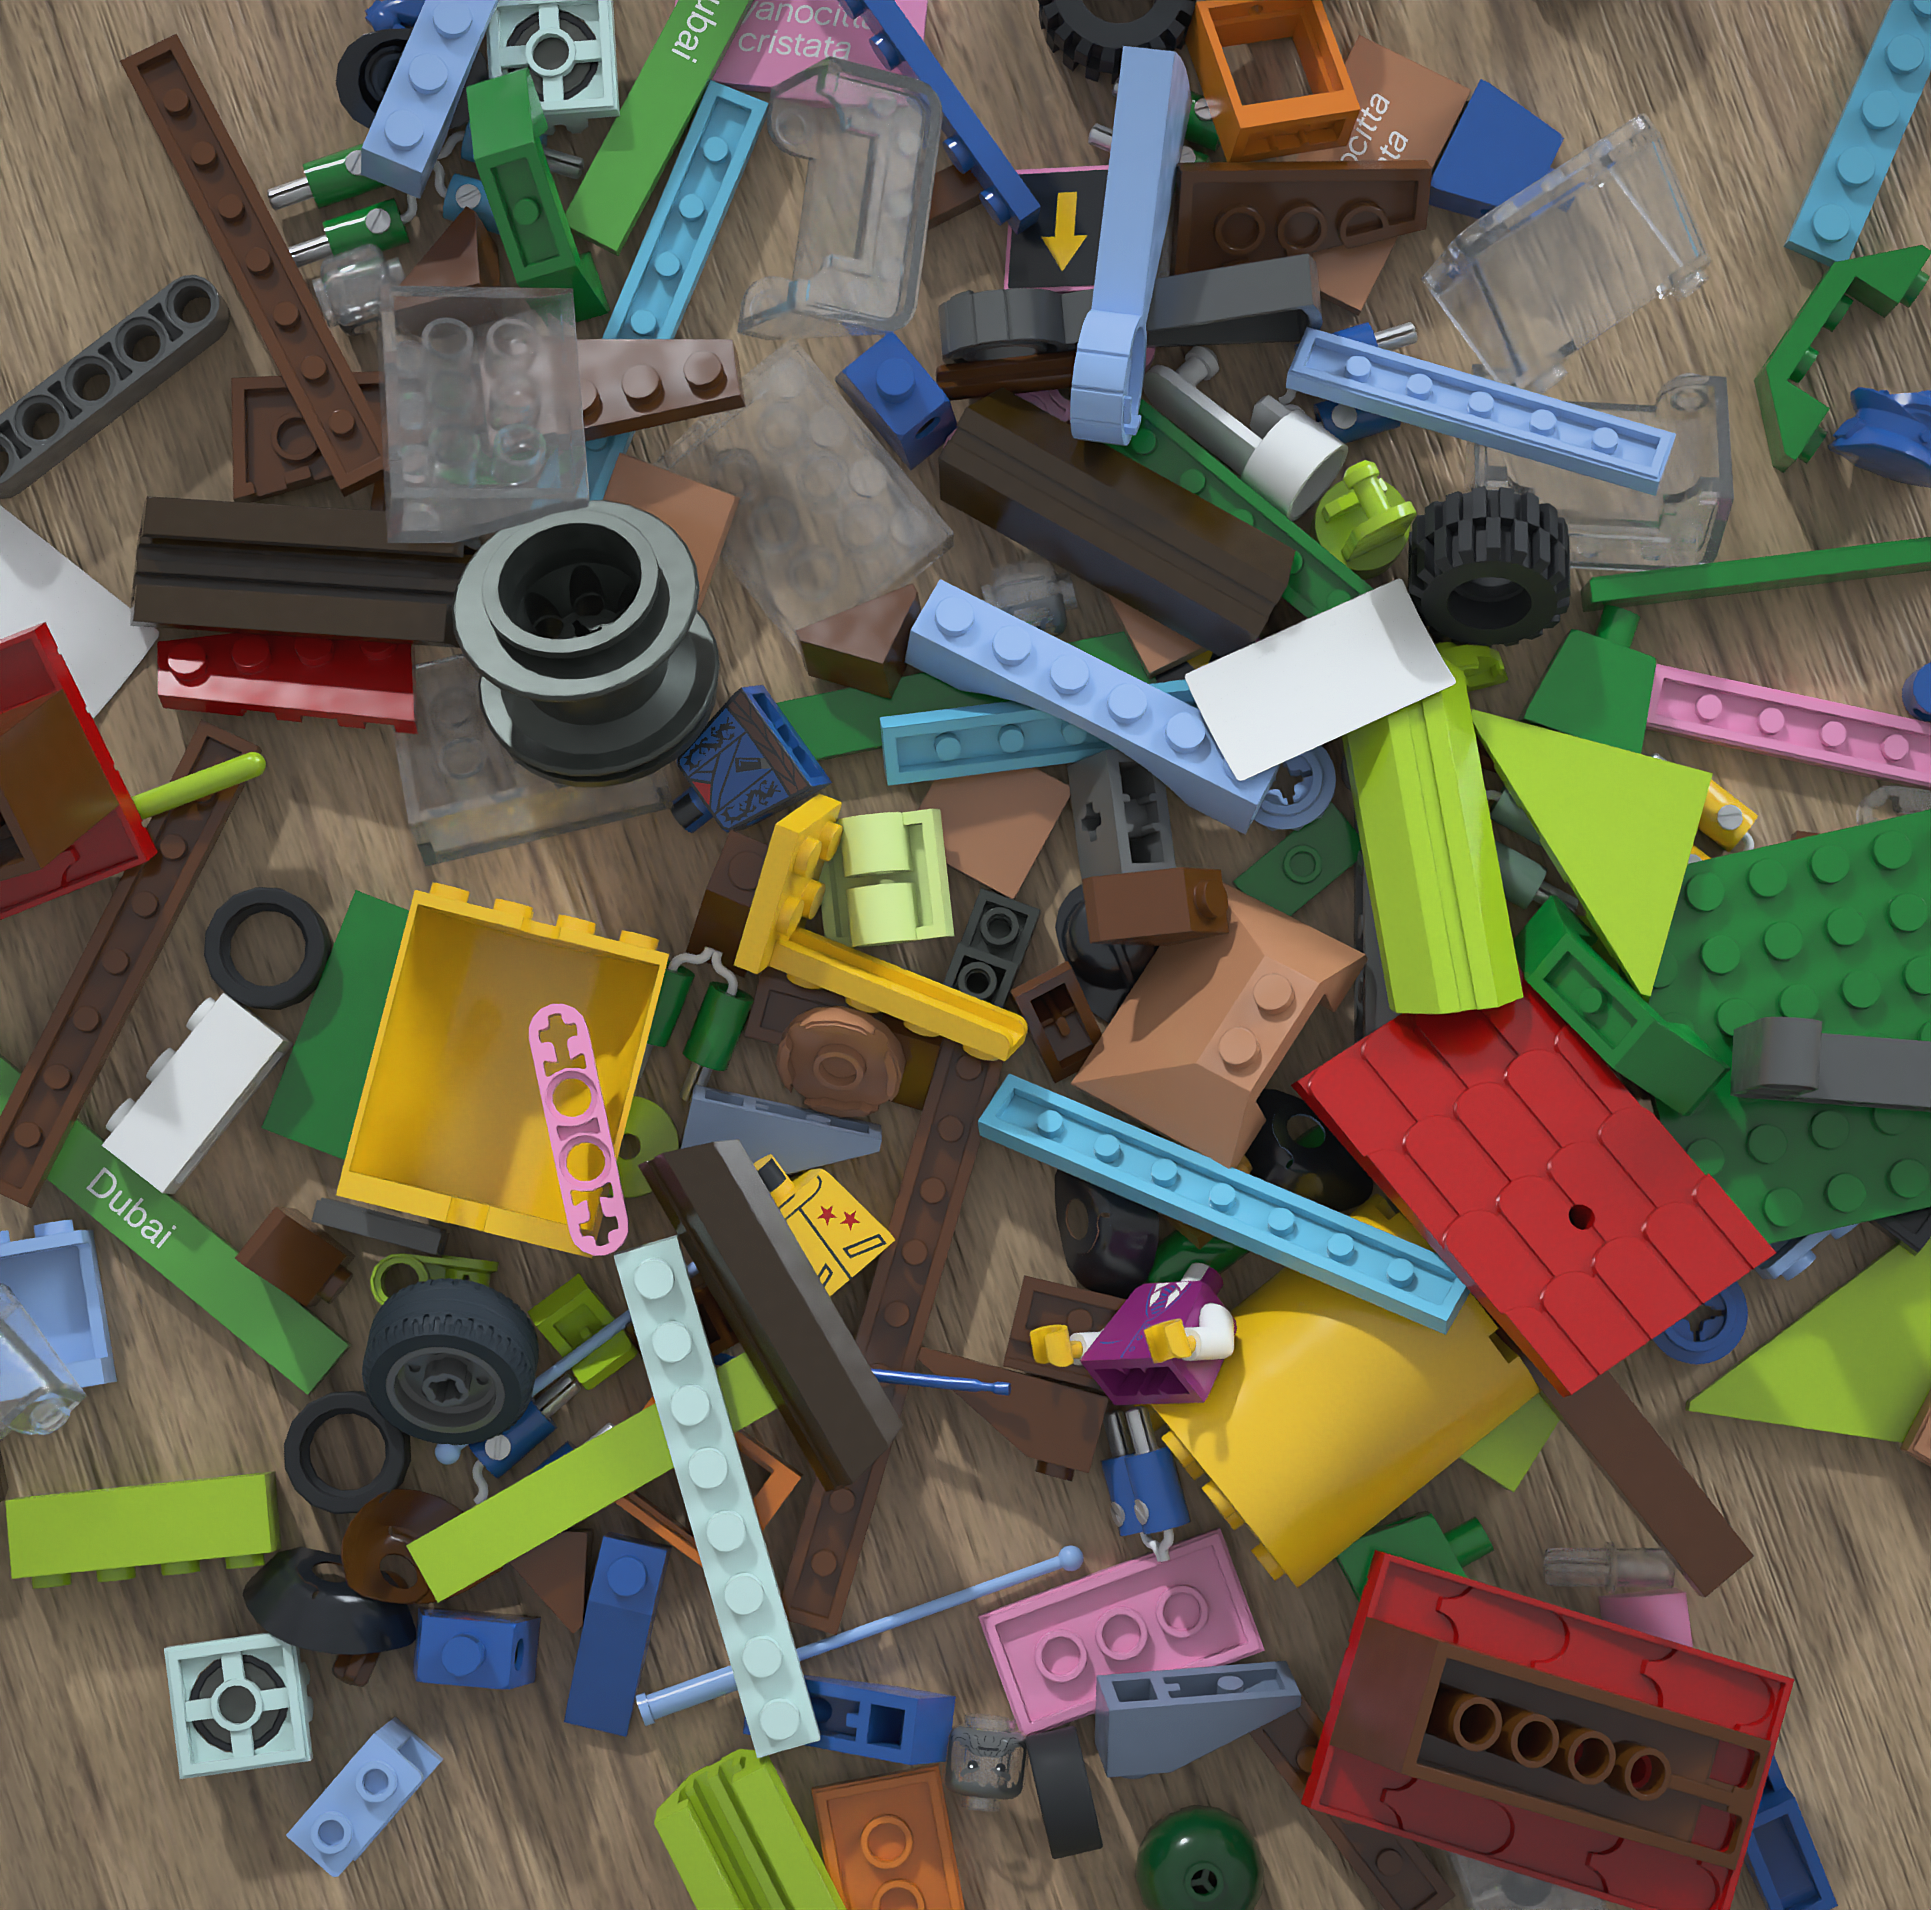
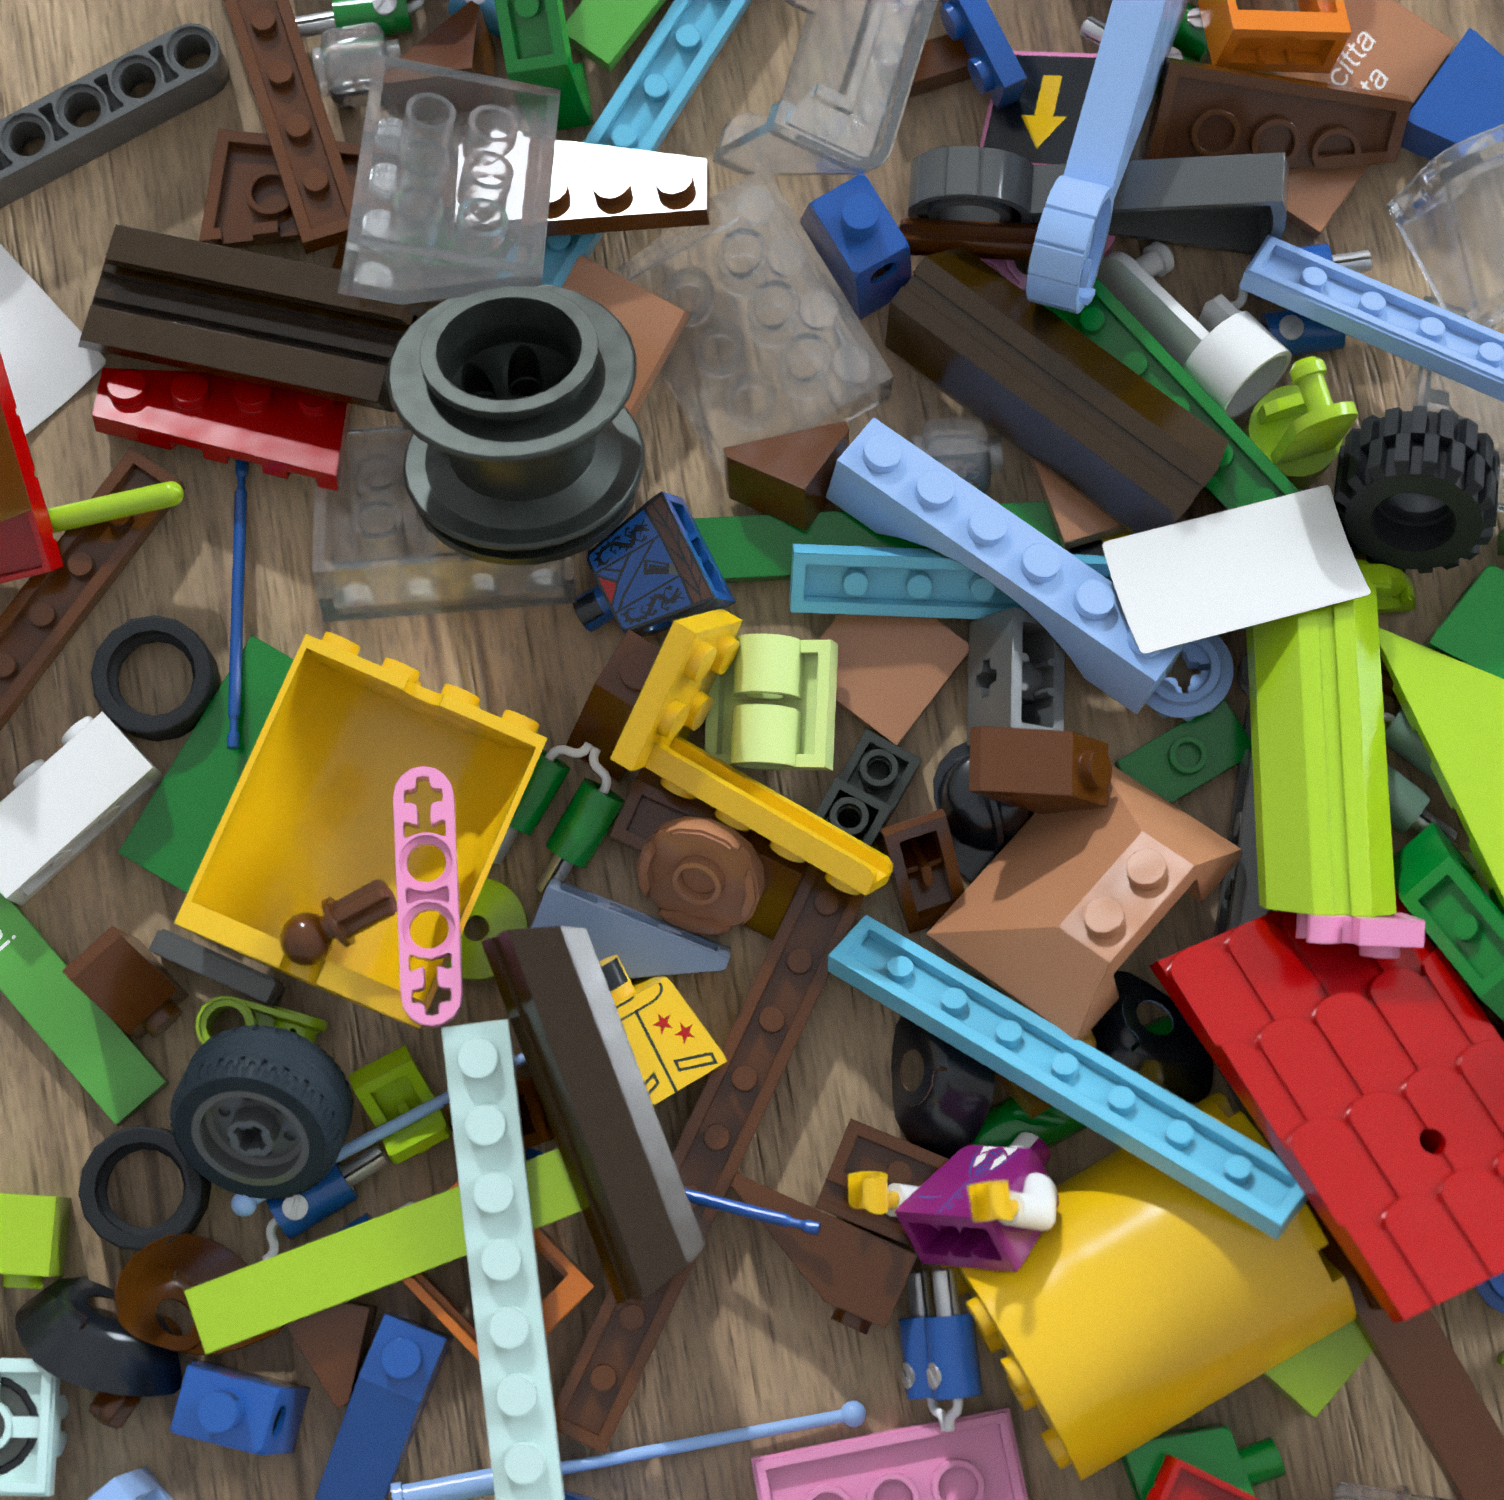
camera: 10 degrees right, 5 degrees down
none -> blue piece [227,460,248,750]
none -> reddish brown axle [280,880,397,966]
none -> bright pink plate [1296,912,1425,958]

